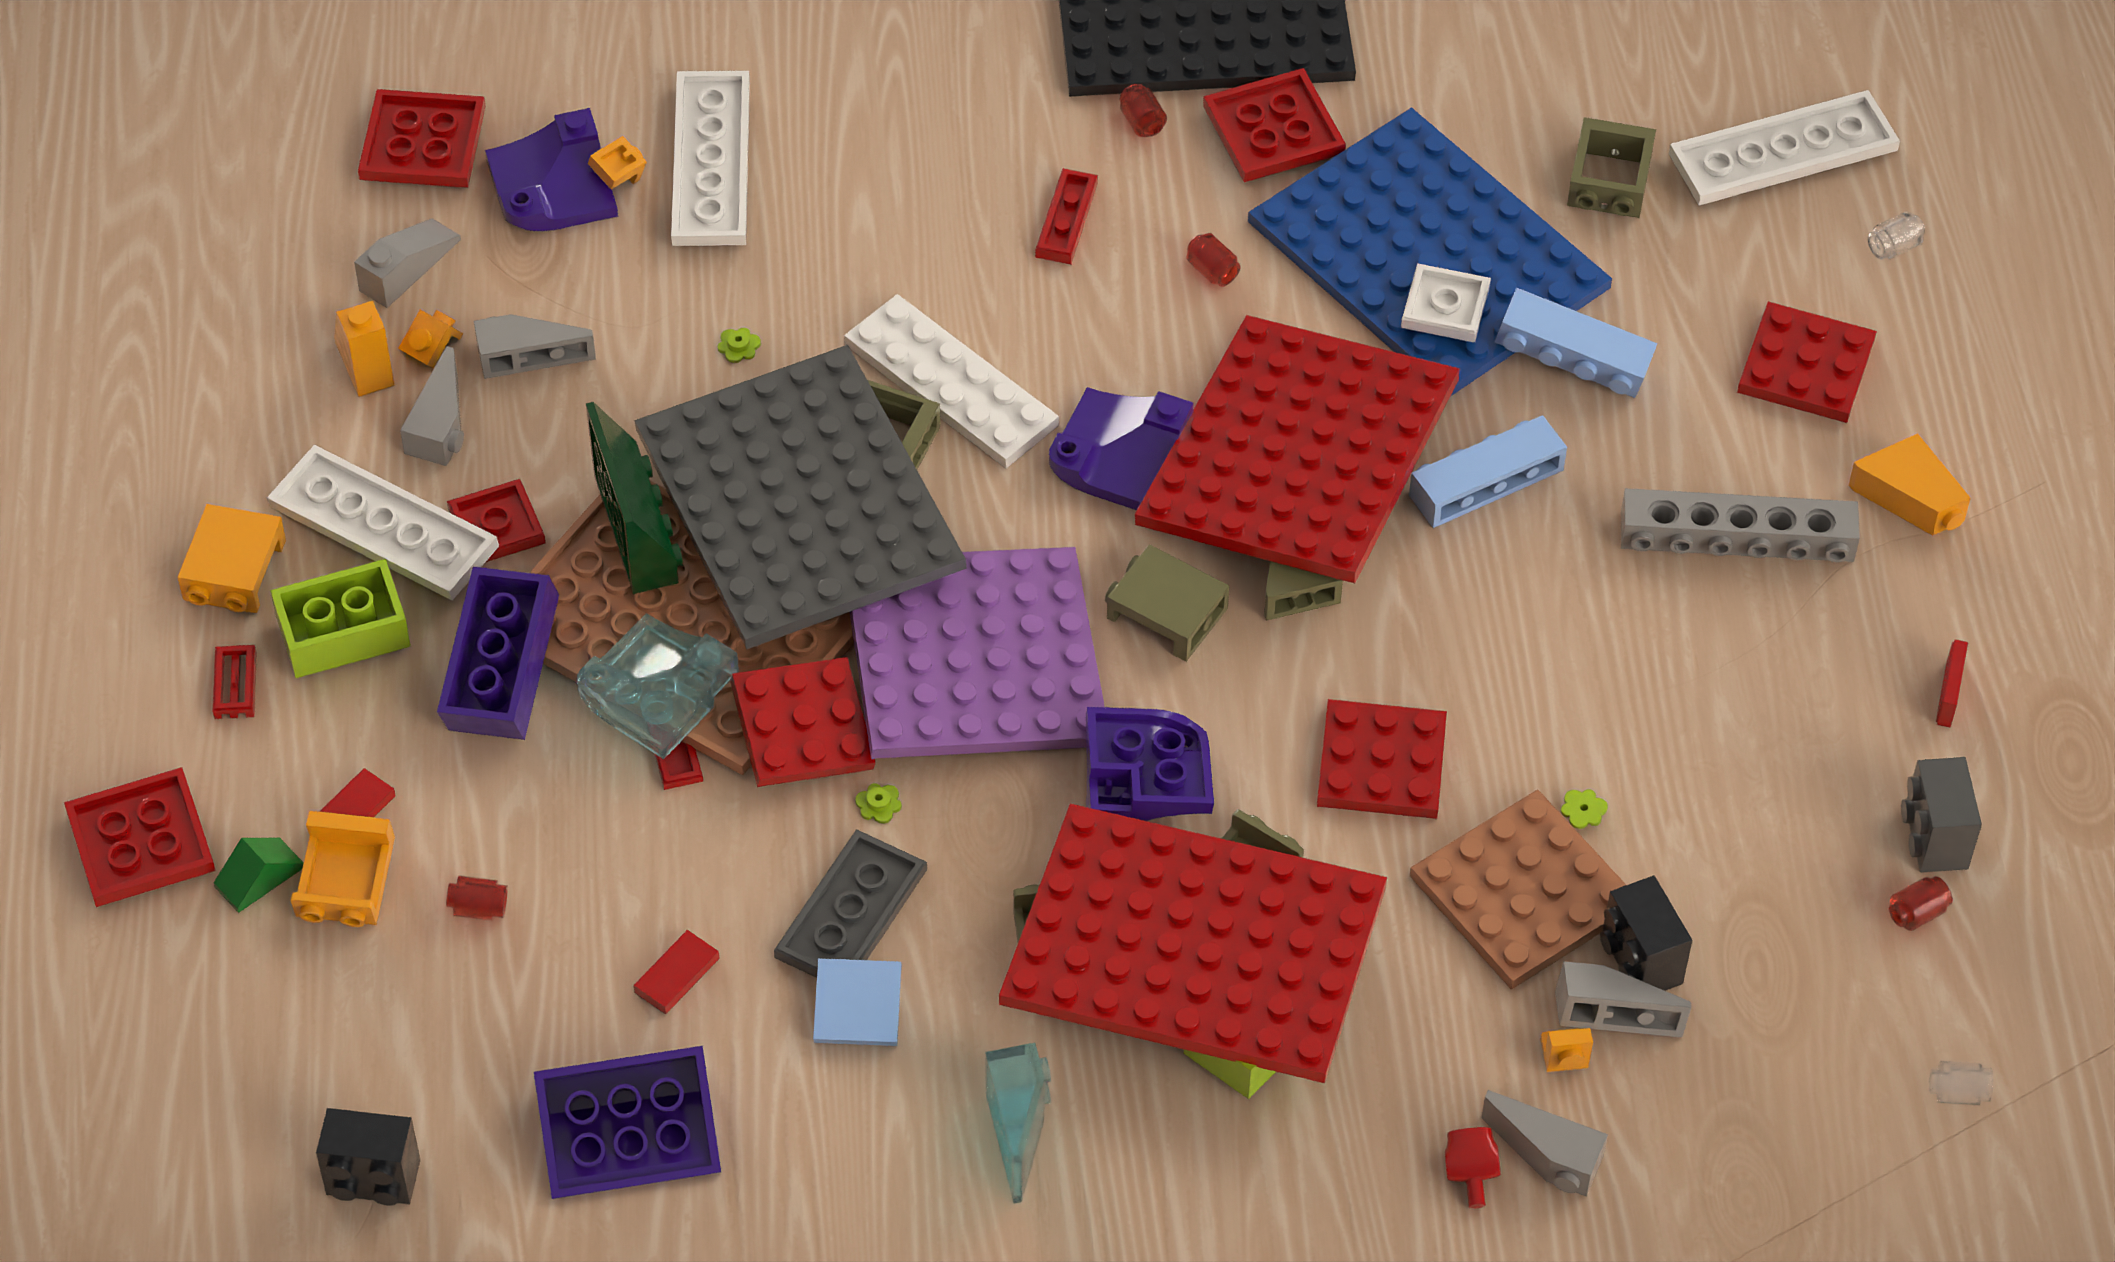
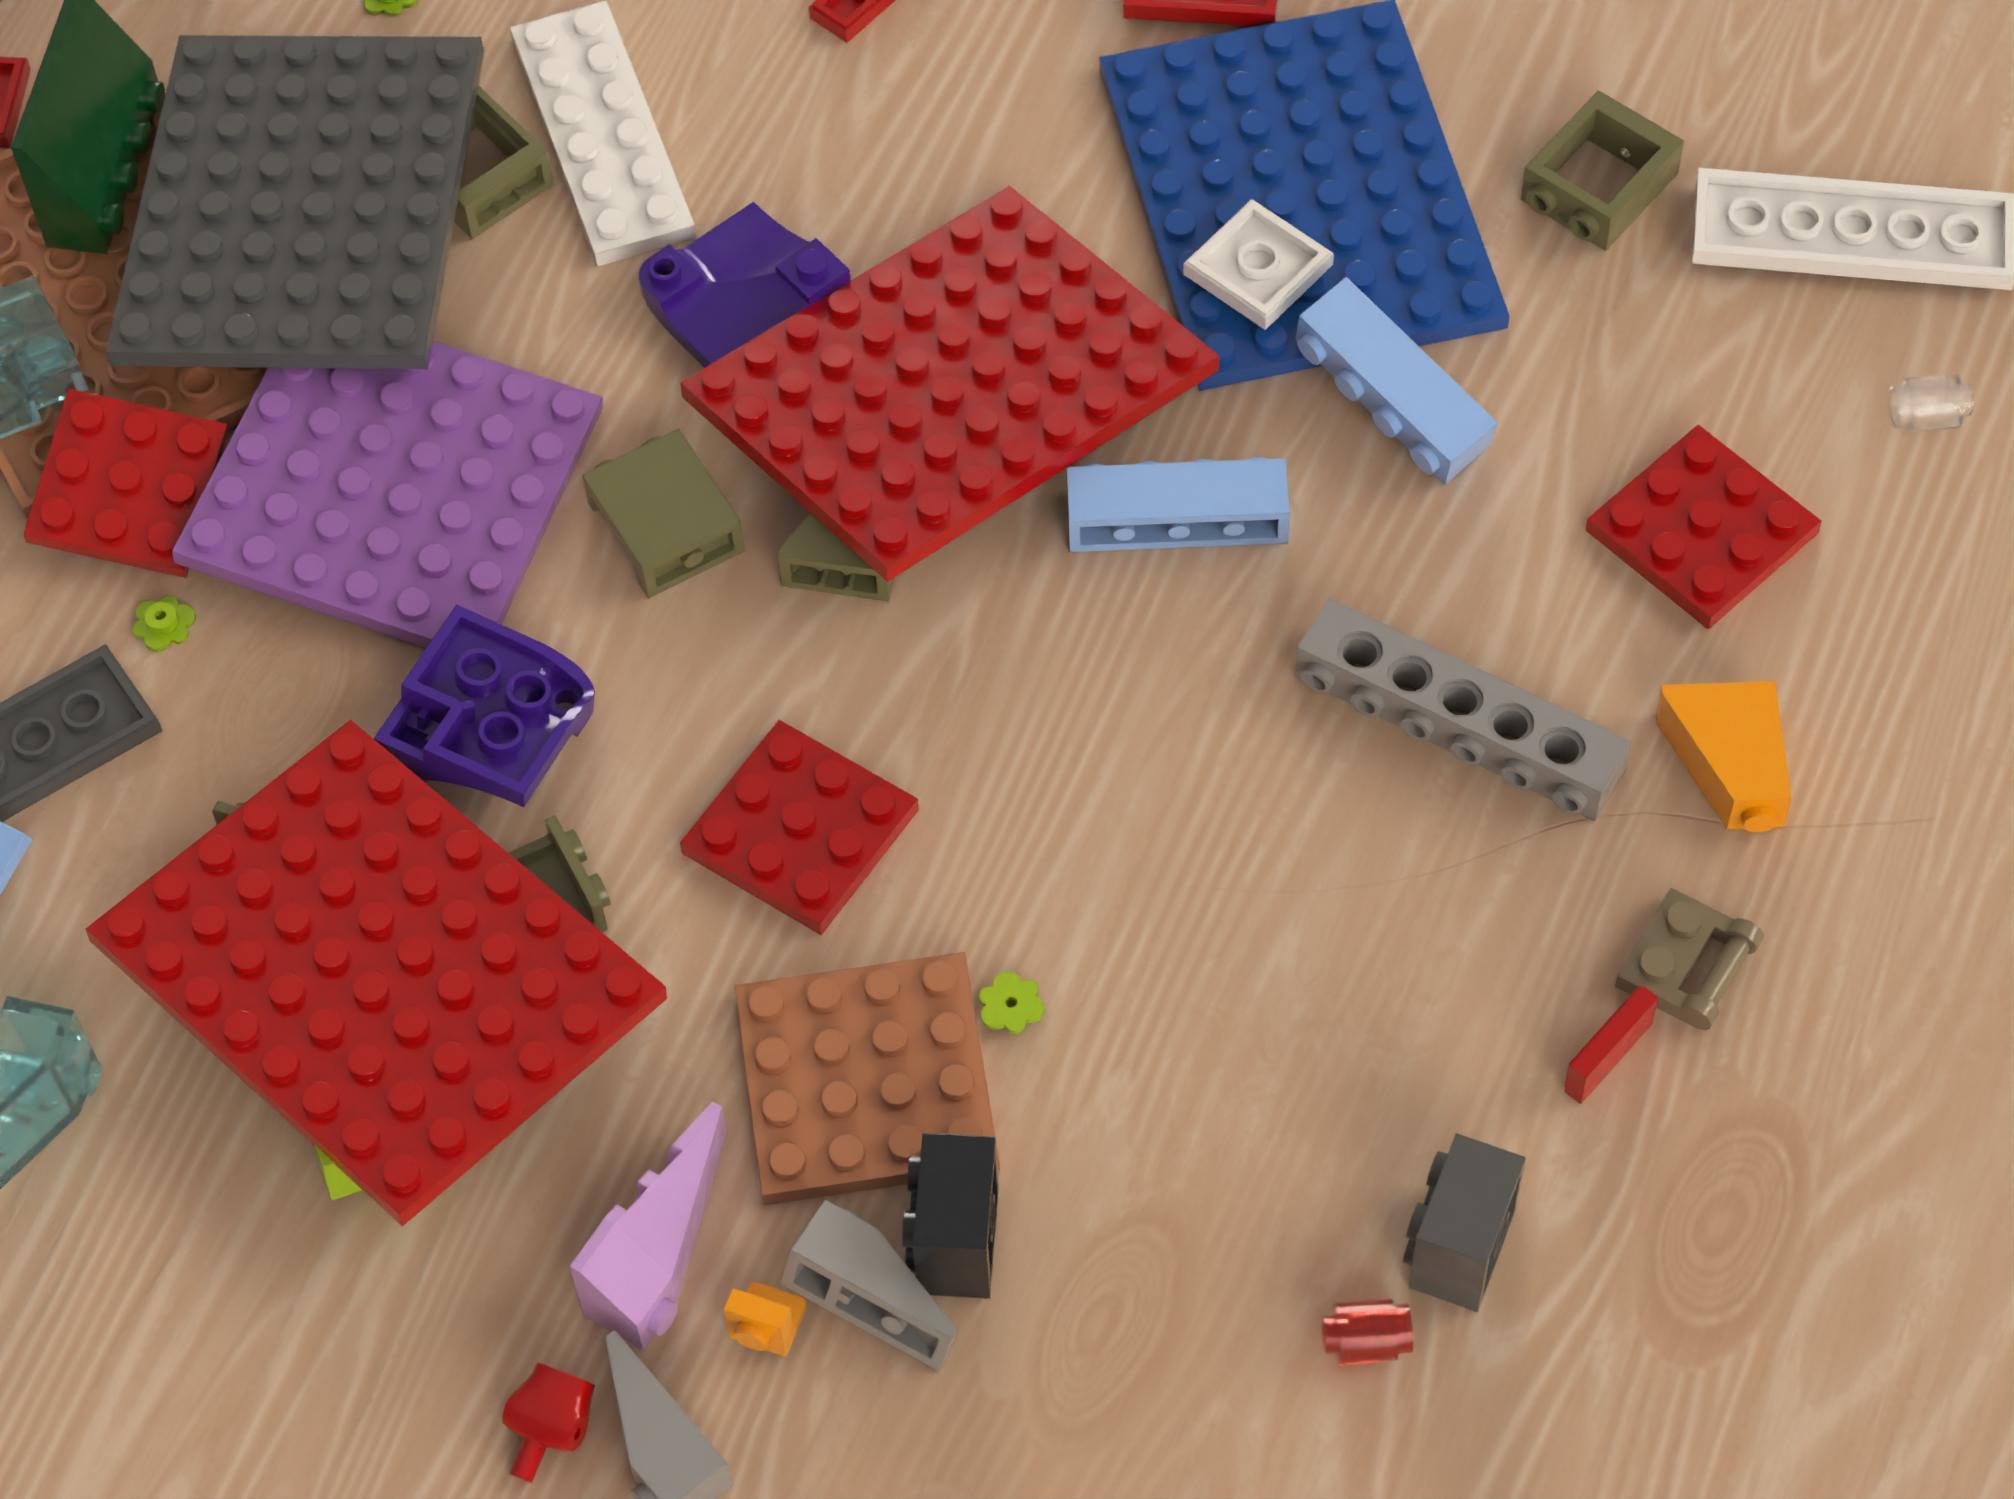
camera: 30 degrees right, 5 degrees up
clear red brick [1186,233,1241,287] -> none
none -> lavender wedge [570,1101,727,1350]
none -> dark tan plate [1615,888,1764,1030]

